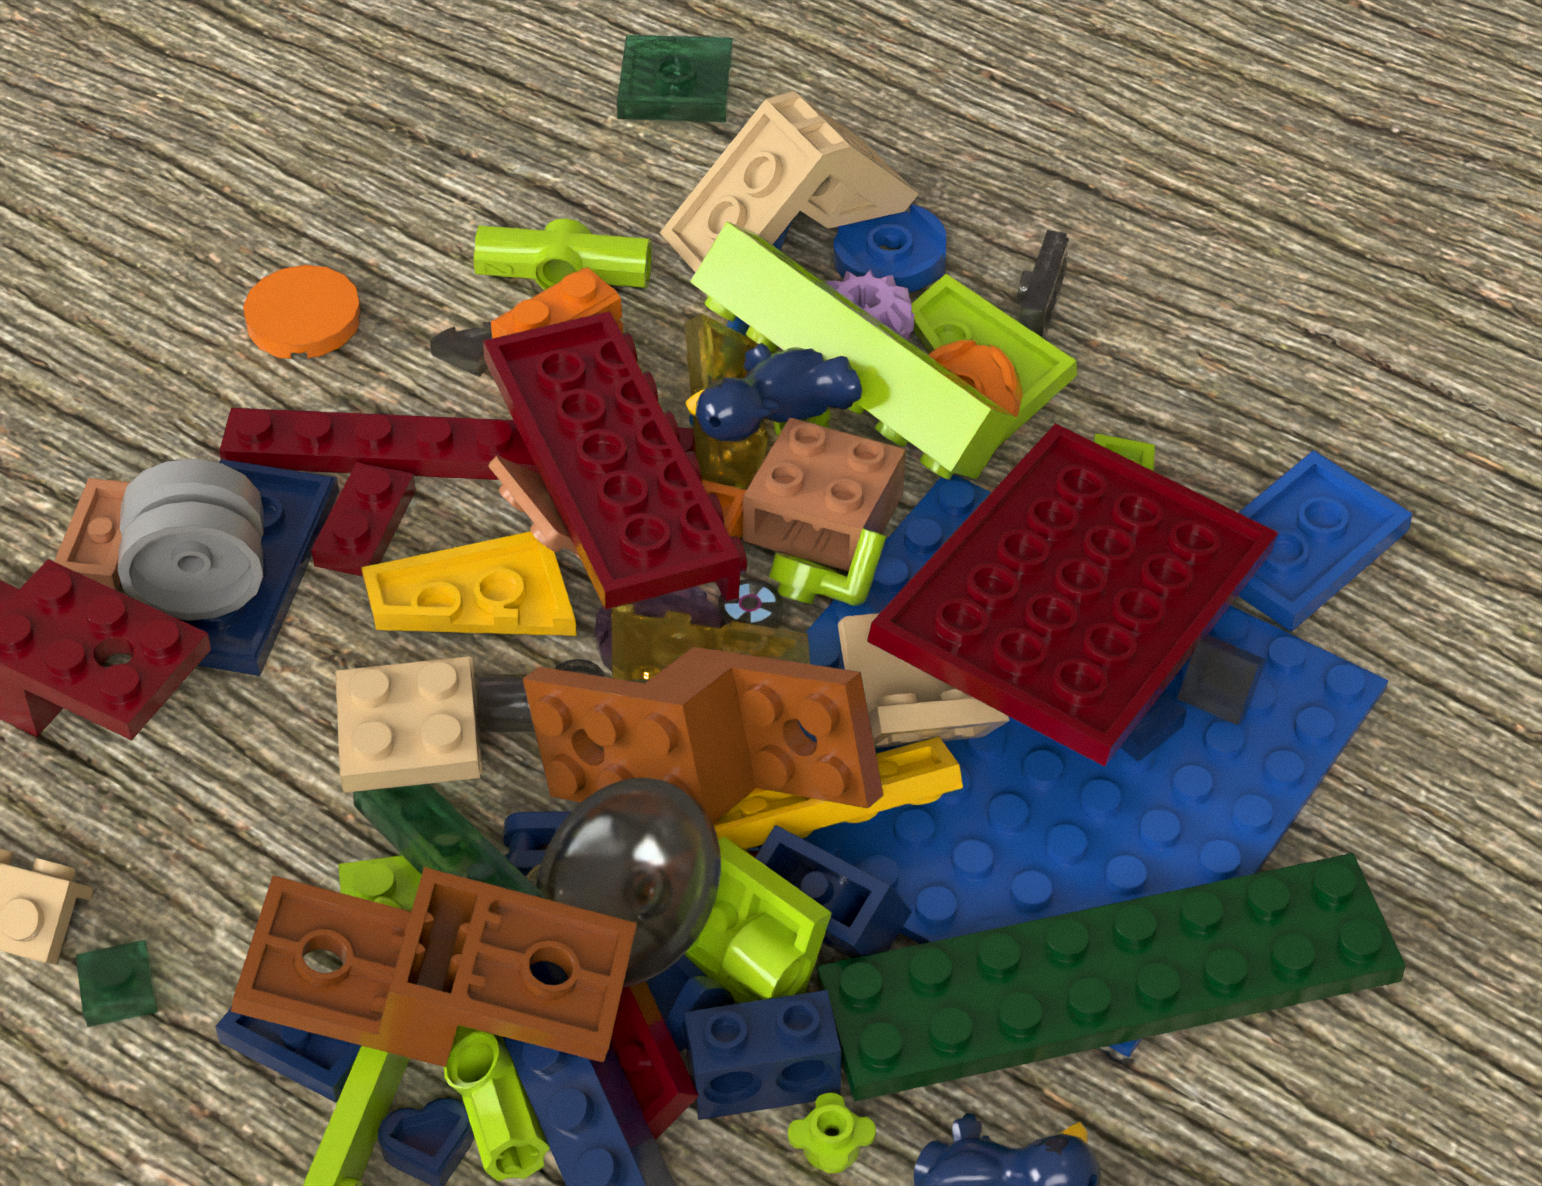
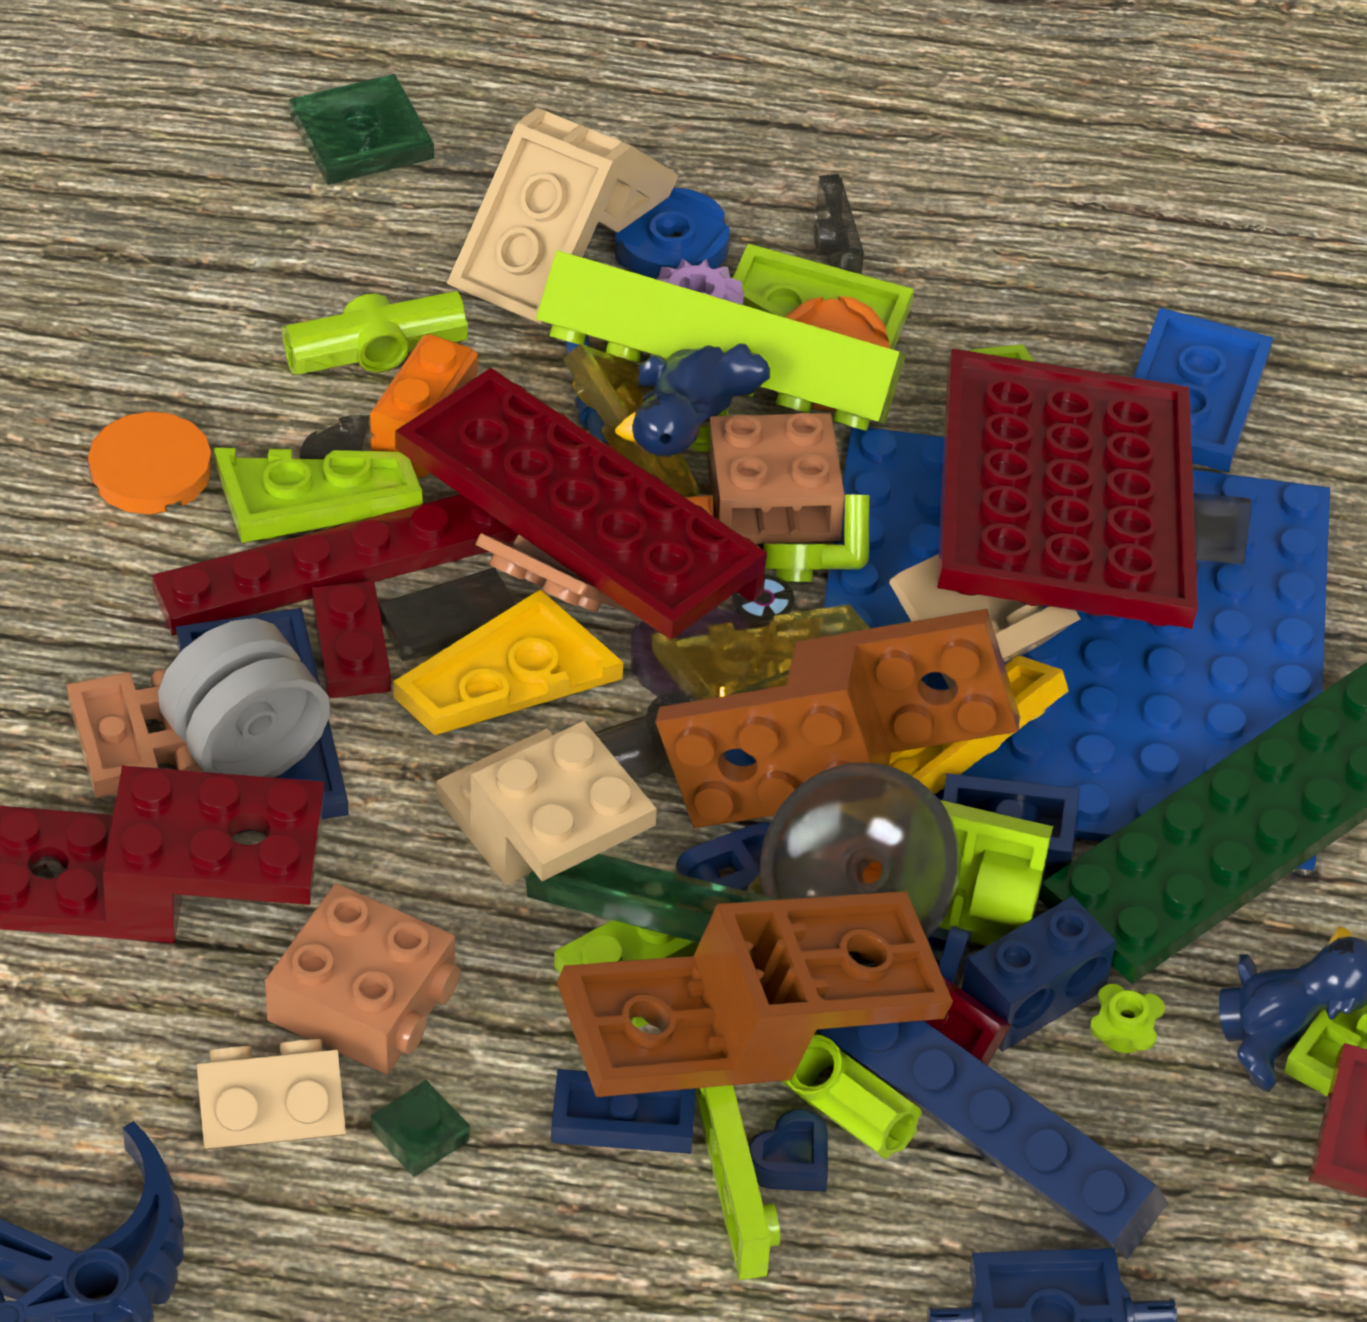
camera: 30 degrees left, 0 degrees up
none -> lime wing [214,448,423,543]
none -> nougat brick [265,883,461,1075]
none -> clear smoke plate [378,567,516,661]

